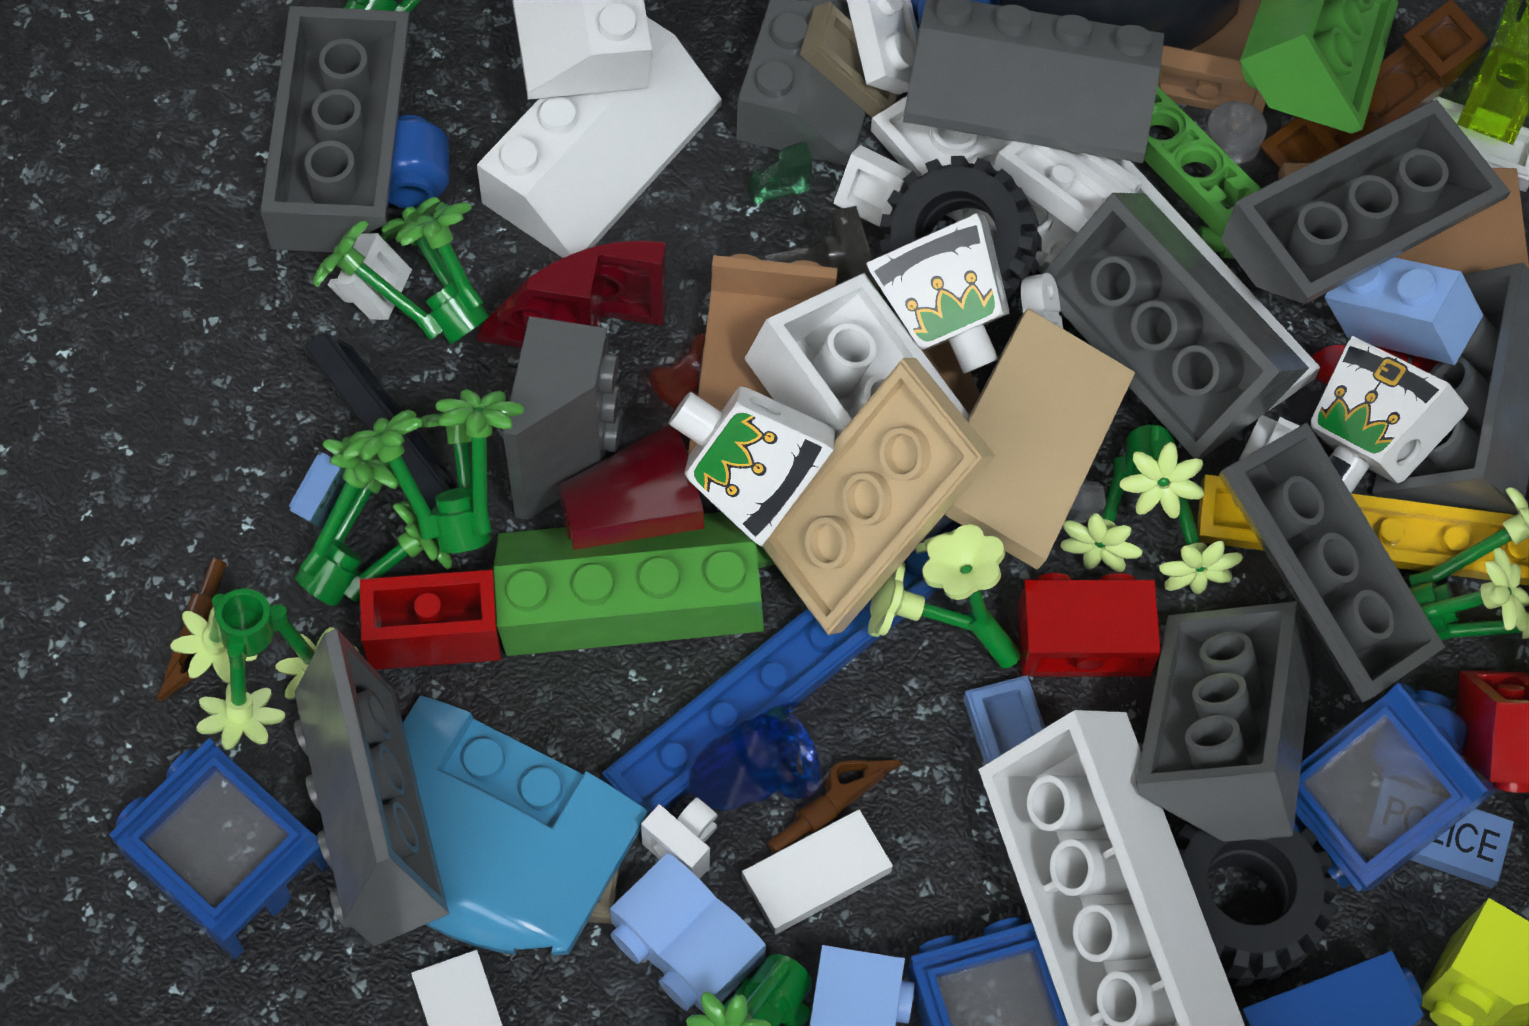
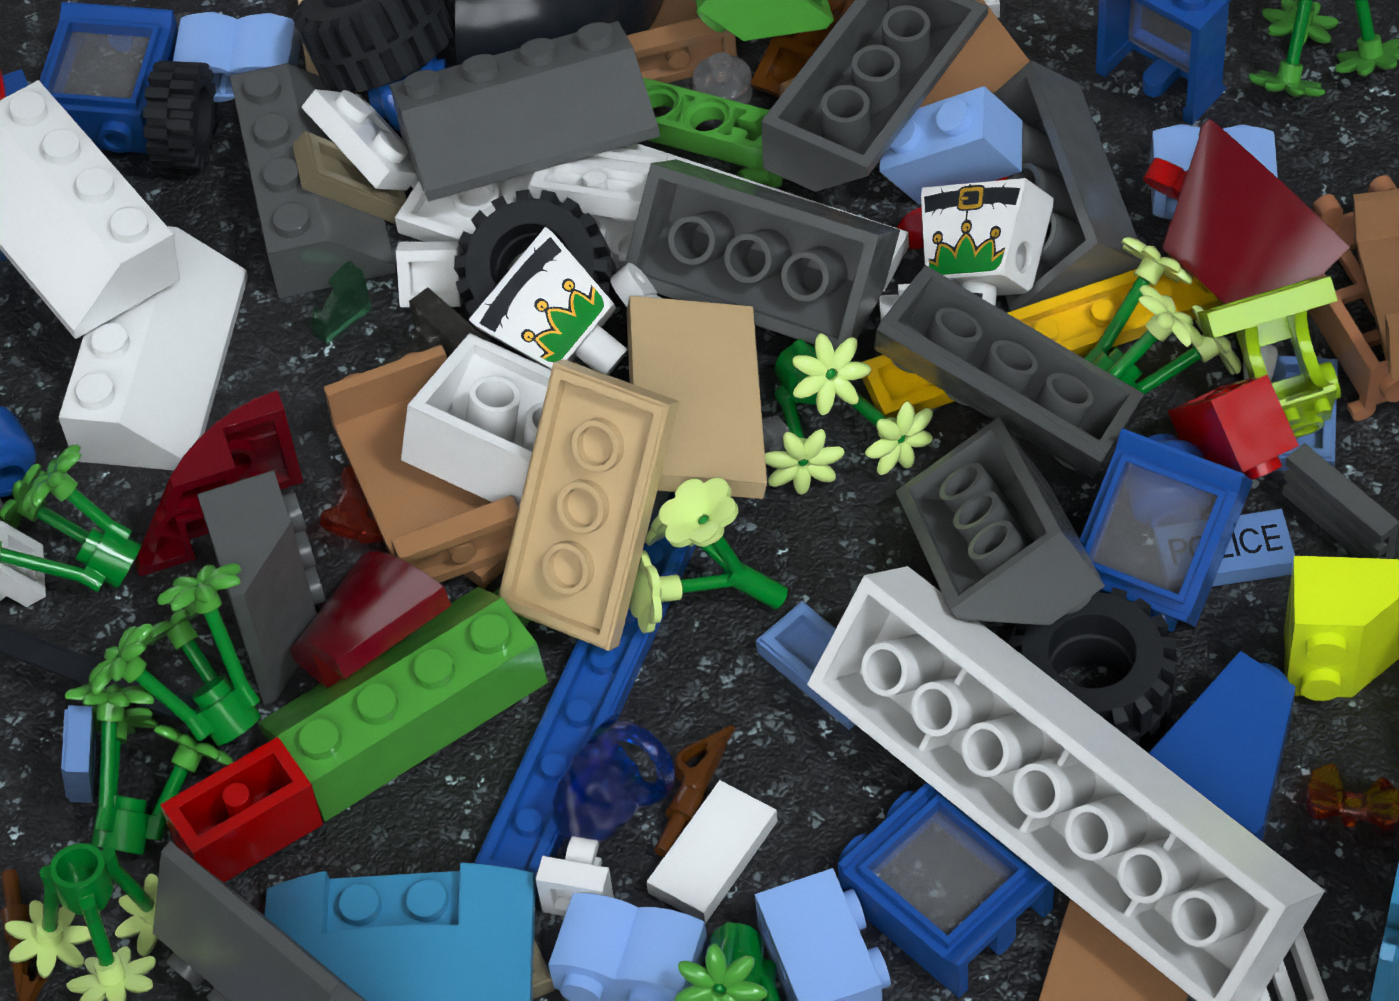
camera: 20 degrees left, 10 degrees down
white torso [668,386,835,547] -> none
red brick [1018,573,1161,677] -> none

